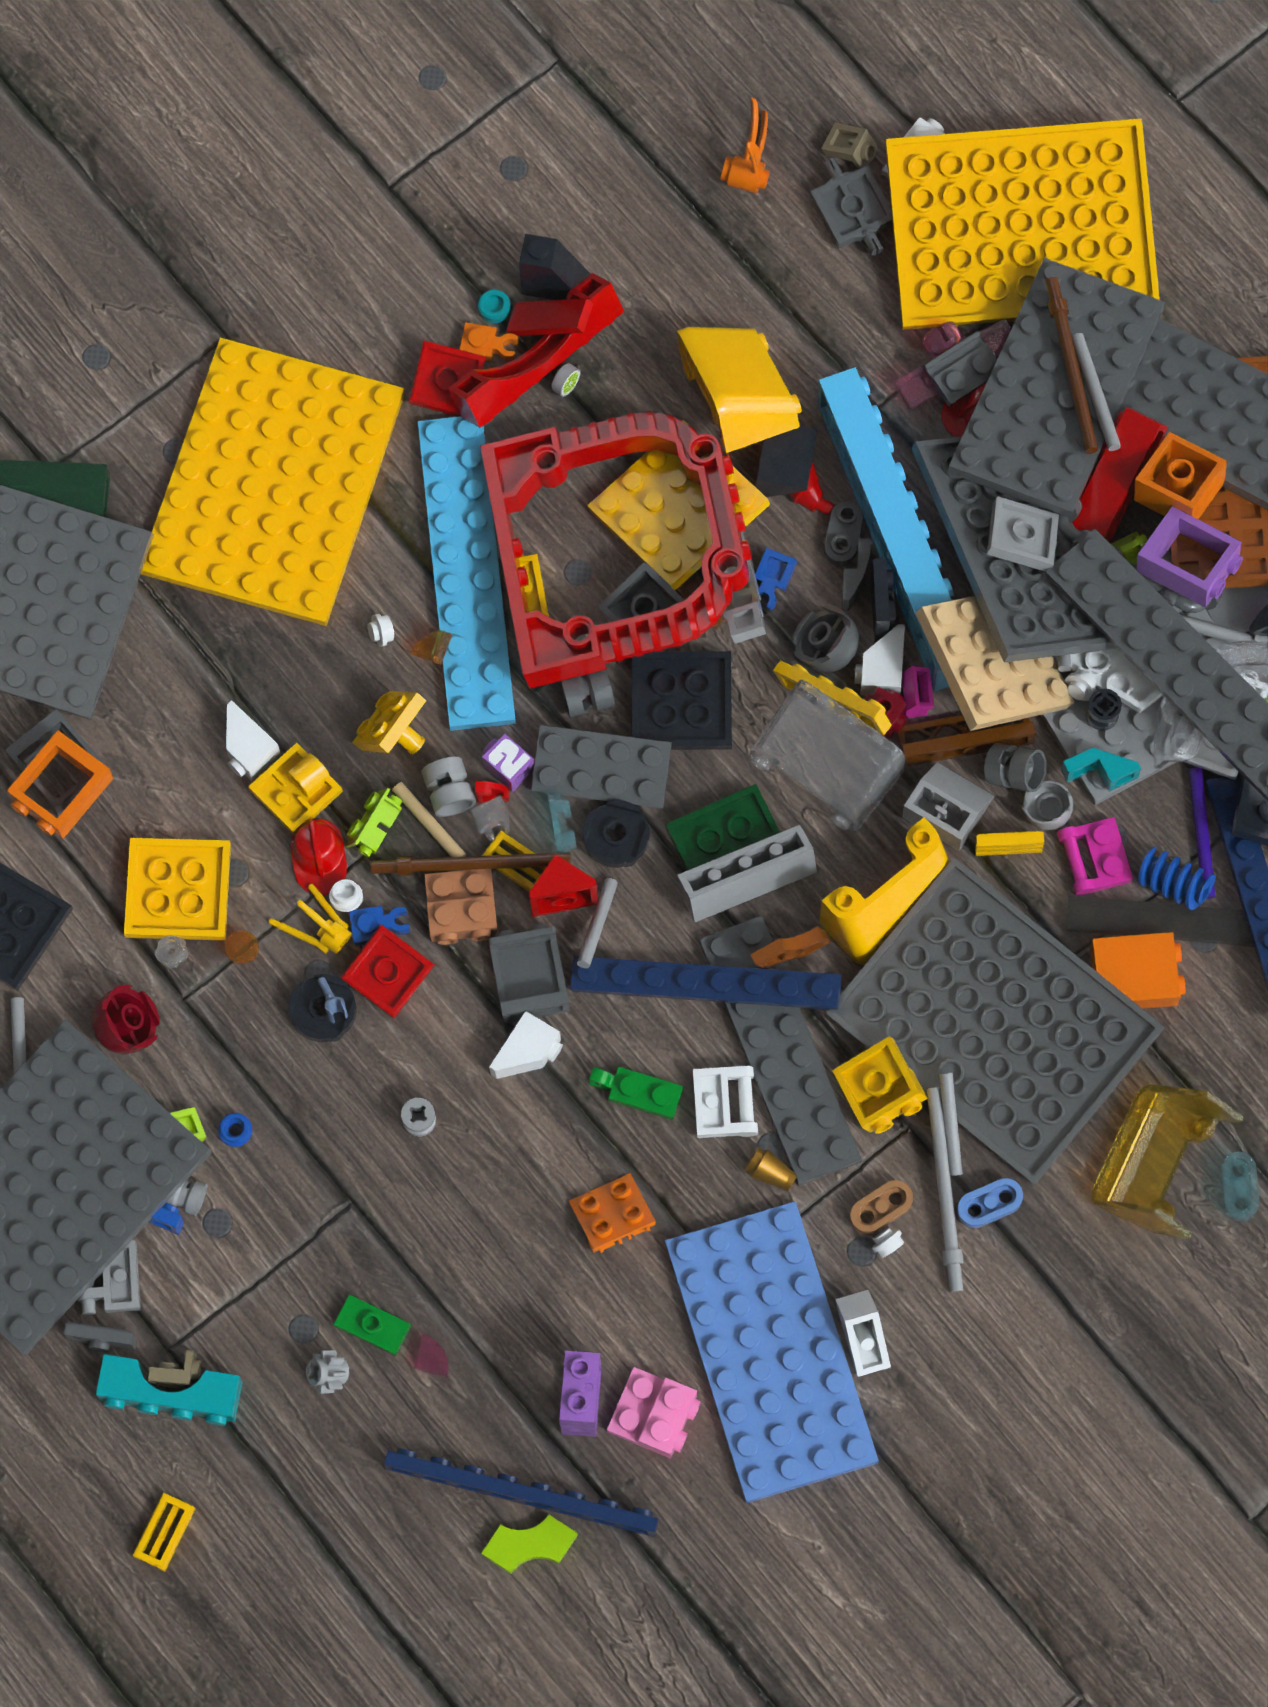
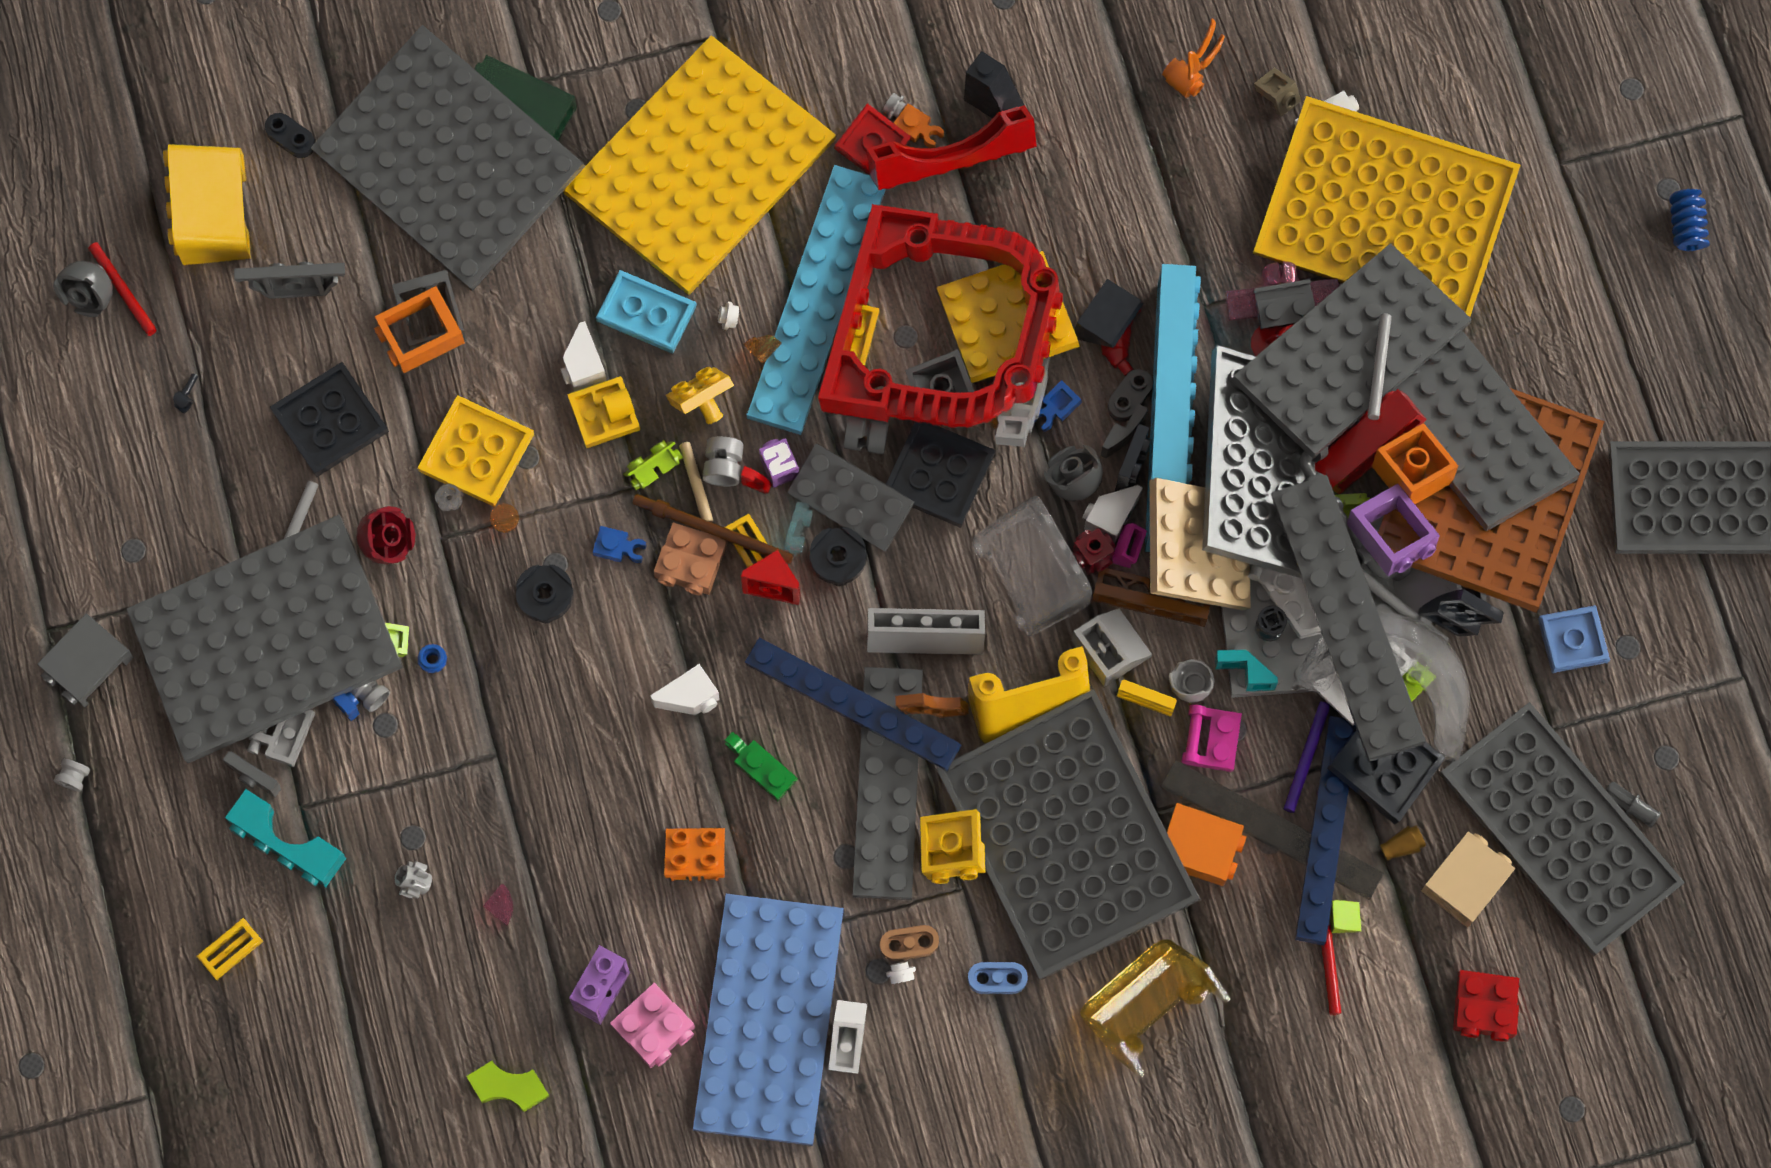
camera: 20 degrees right, 0 degrees up
dark tan bracket [148,1350,201,1389] -> none
yellow plant [268,884,352,954] -> none
red piece [290,819,347,896] -> none
sand blue hand [317,977,348,1023] -> none
white plate [329,879,363,912] -> none
green plate [334,1294,411,1356] -> none
red plate [341,925,435,1019] -> none
dark blue plate [384,1448,658,1537] -> none
light grey wheel [401,1098,436,1137] -> none
clear tile [471,796,510,841] -> none
teal tile [478,289,511,323] -> none
dark grey panel [488,924,570,1024] -> none
red tile [506,299,593,336] -> none
light grey tile [551,363,581,397] -> none
light grey bar [577,878,618,968] -> none
dark green plate [666,784,780,871] -> none
yellow windscreen [676,327,802,453] -> none
white plate [693,1066,758,1138] -> none
pearl gold cone [745,1147,798,1192] -> none
yellow plate [773,660,892,735] -> none
dark grey plate [810,158,893,255] -> none
light grey bar [926,1087,964,1293] -> none
light grey bar [939,1072,963,1176] -> none
dark grey wheel [984,742,1047,792] -> none
light grey plate [987,496,1059,571] -> none
reddish brown bar [1045,277,1098,454] -> none
white plate [1064,670,1097,701] -> none
blue piece [1139,846,1216,910] -> none
clear light blue plate [1221,1152,1259,1222] -> none
none -> medium azure tile [596,270,697,354]
none -> light grey plate [882,93,906,119]

